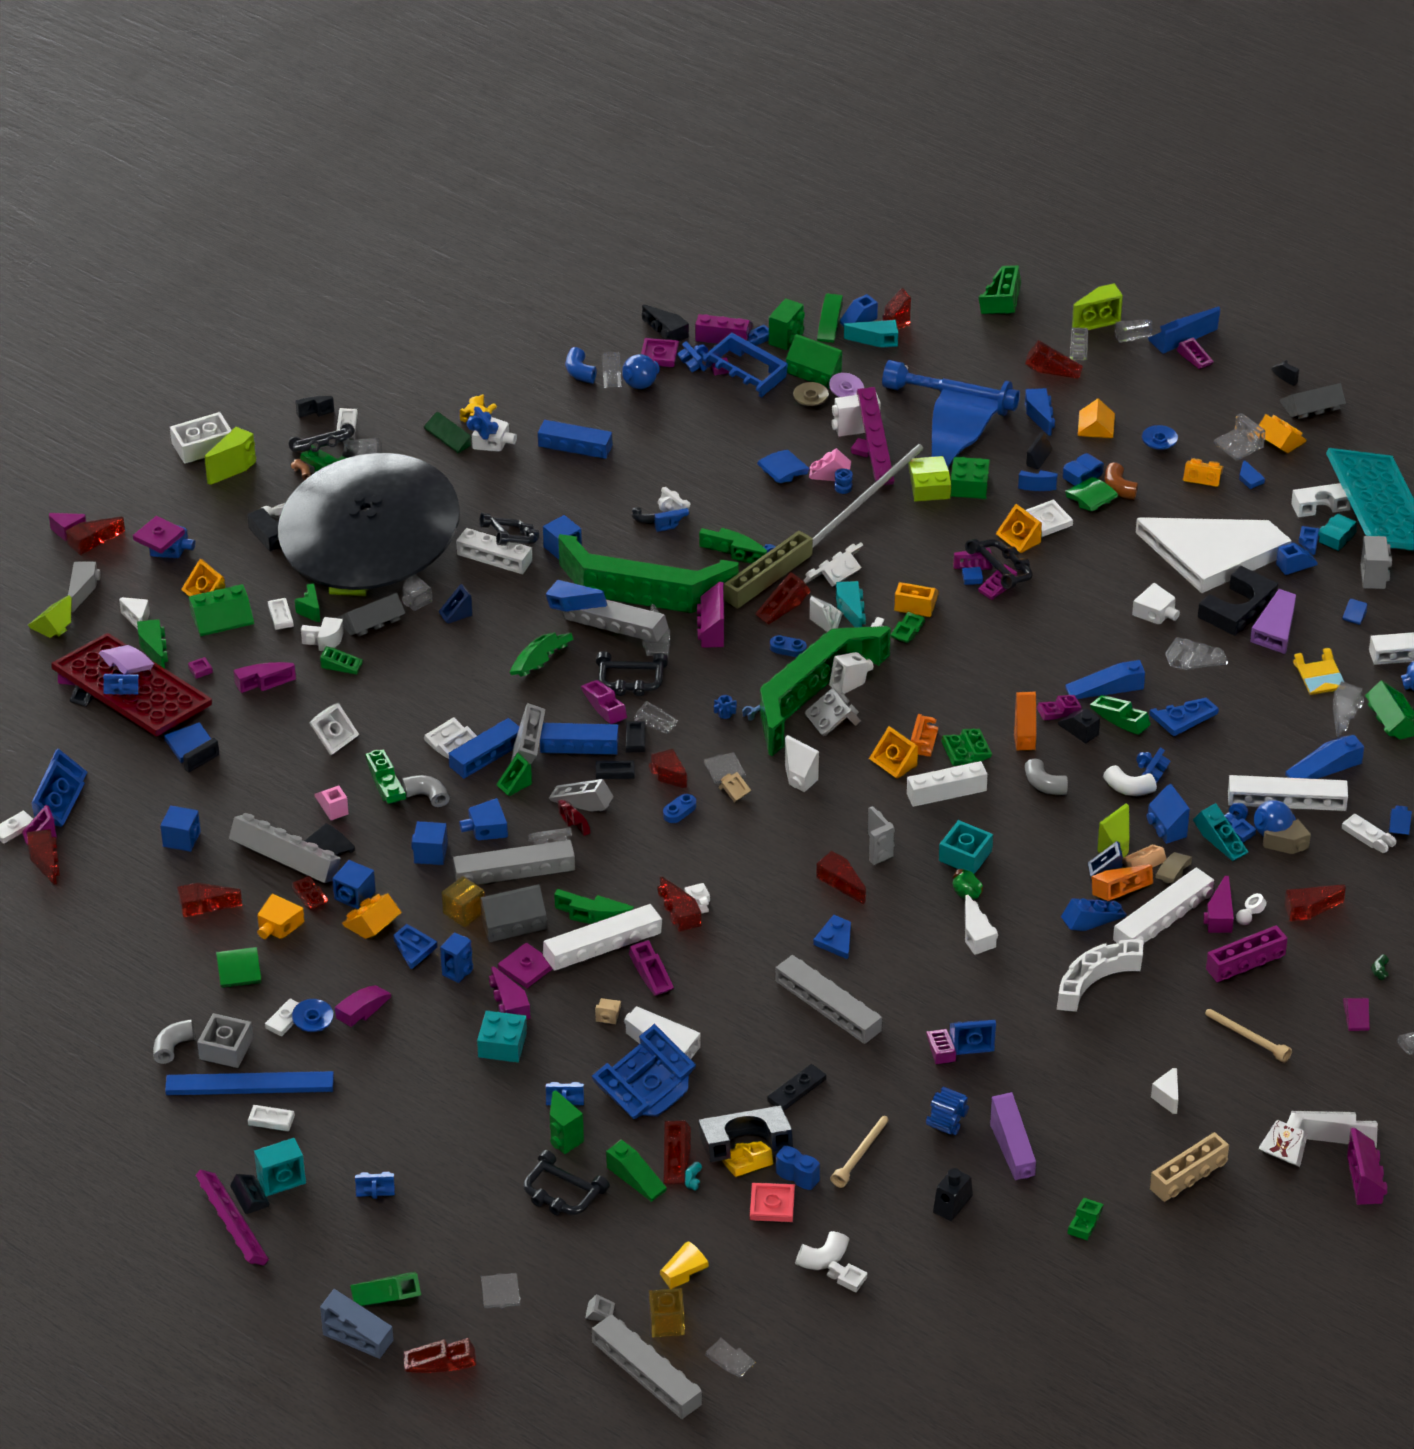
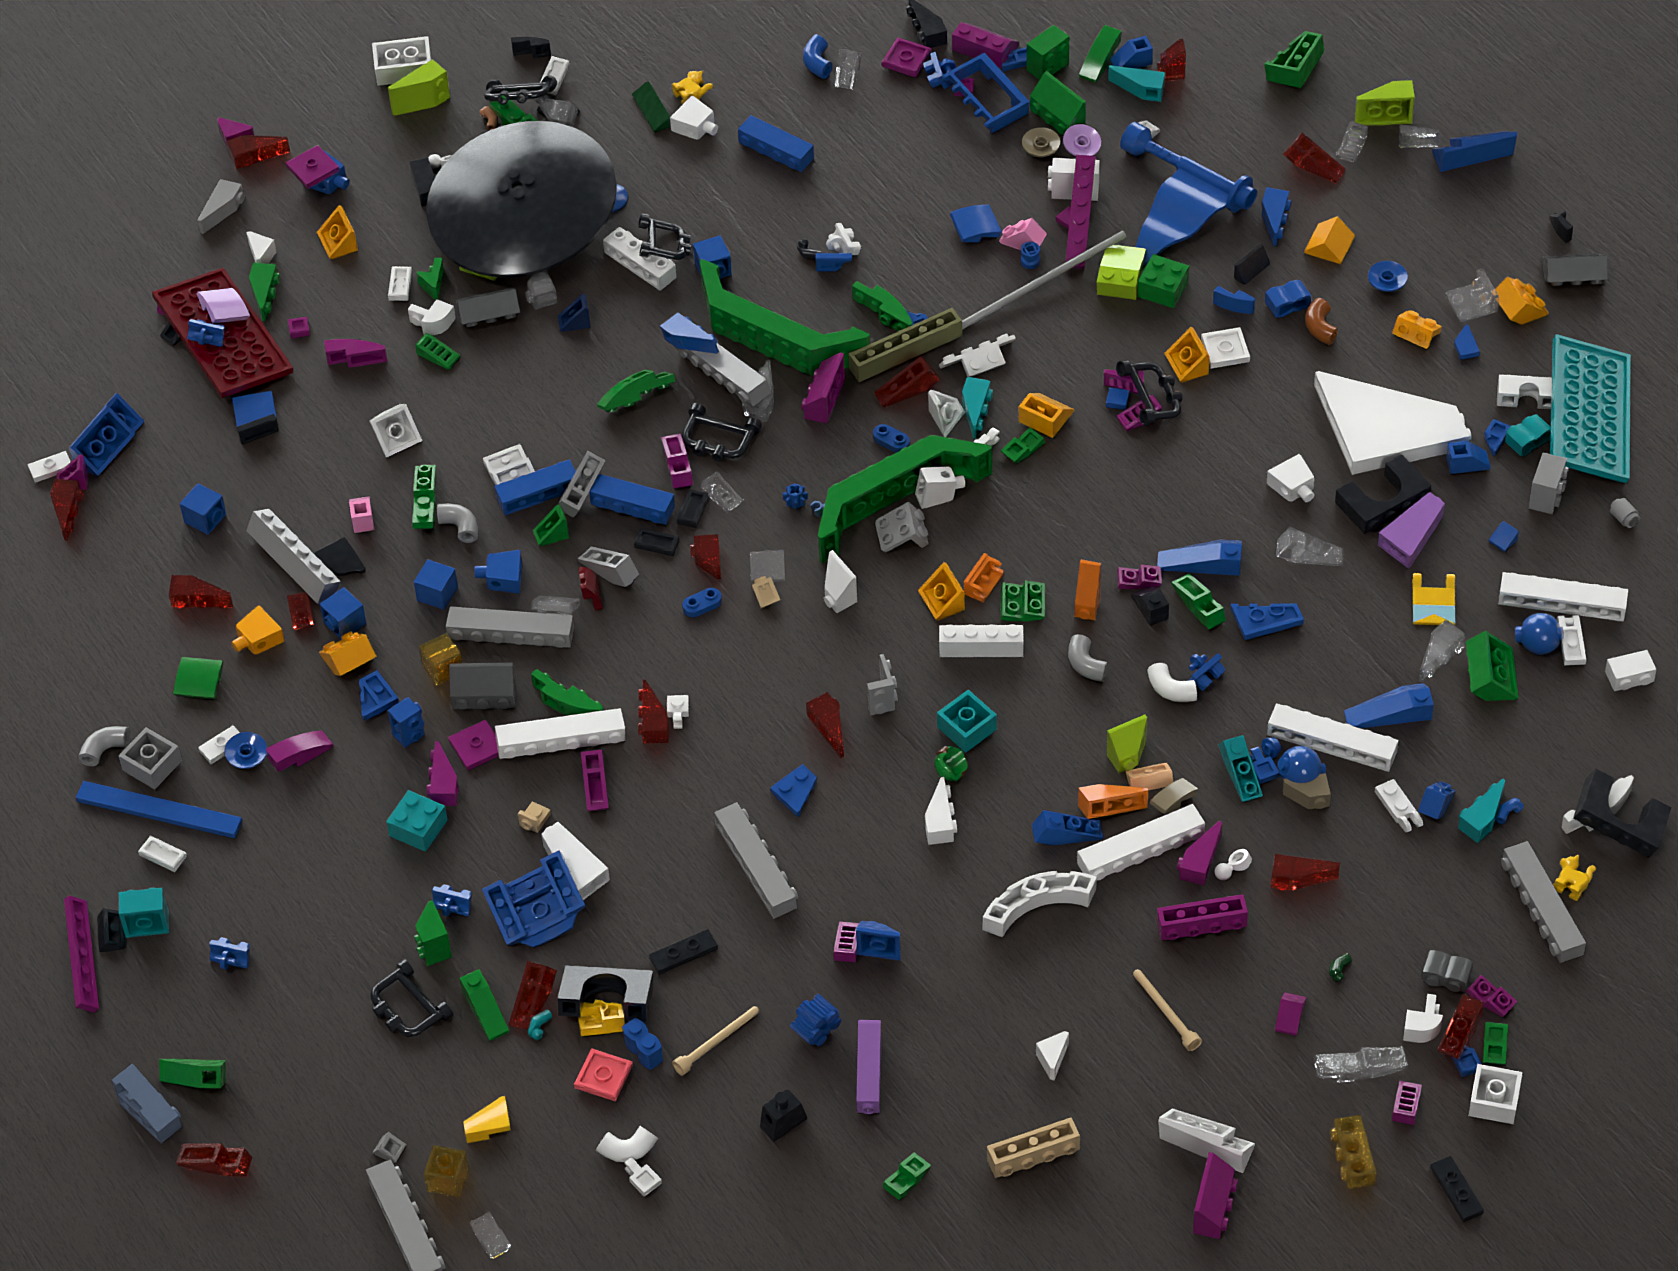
camera: 20 degrees right, 10 degrees up
lime slope [28,595,72,638] -> none
green slope [189,584,254,637] -> none
blue hips [466,407,499,440] -> none
clear piece [481,1273,520,1309] -> none
blue brick [622,354,660,389] -> none
green slope [1065,477,1118,511] -> none
dark blue slope [1088,841,1123,877] -> none
blue slope [1147,784,1190,844] -> none
magenta slope [1177,338,1214,369] -> none
white torso [1259,1112,1307,1167] -> none

